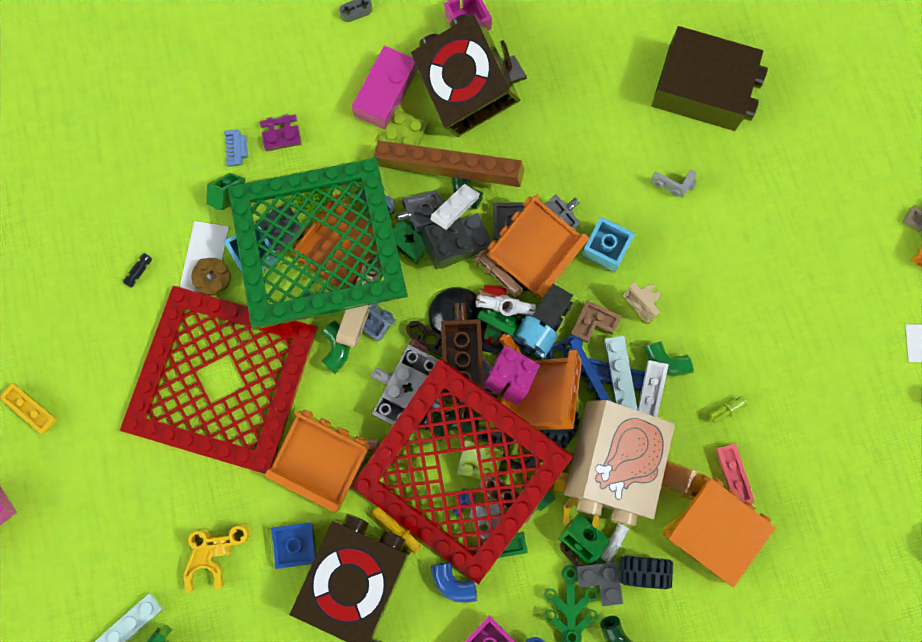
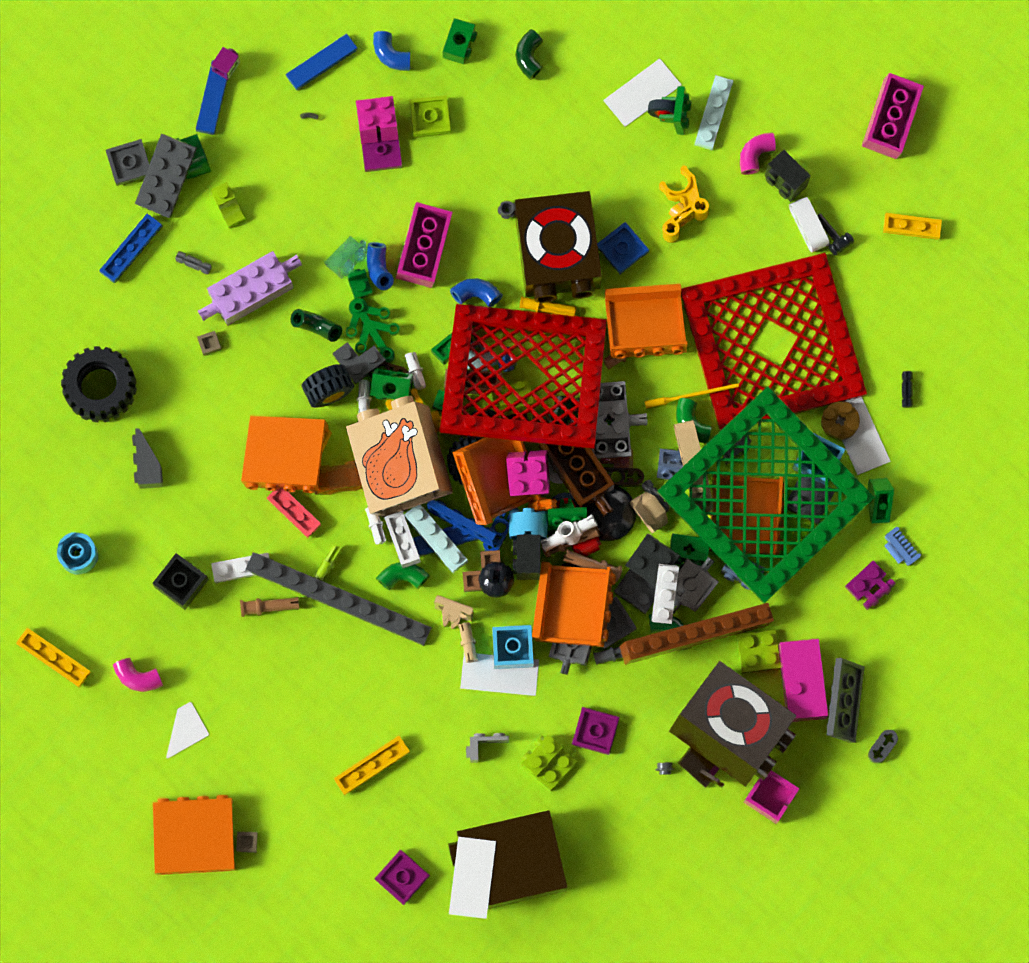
camera: 145 degrees right, 0 degrees up
none -> dark grey slope [132,428,163,489]
none -> pearl dark grey brick [152,553,209,610]
none -> white plate [211,553,270,583]
none -> medium nougat pin [240,597,299,617]
none -> dark grey plate [245,552,431,646]
none -> yellow plate [334,736,410,796]
none -> white axle [365,508,386,545]
none -> magenta plate [374,849,430,905]
none -> white axle [405,352,426,390]
none -> white sticker [449,837,496,919]
none -> tan pin [458,622,478,663]
none -> white sticker [460,653,539,696]
none -> black hair [478,562,514,598]
none -> lime plate [522,735,577,791]
none -> magenta plate [572,707,620,755]
none -> dark grey axle [593,647,623,665]
none -> tan slope [630,492,668,533]
none -> dark grey axle [641,480,670,513]
none -> yellow piece [644,383,739,409]
none -> dark grey plate [655,762,675,775]
none -> dark pink cylinder [740,132,776,175]
none -> pearl dark grey brick [765,150,811,202]
none -> white beam [789,197,829,252]
none -> black piece [817,213,854,256]
none -> dark grey plate [827,658,864,743]

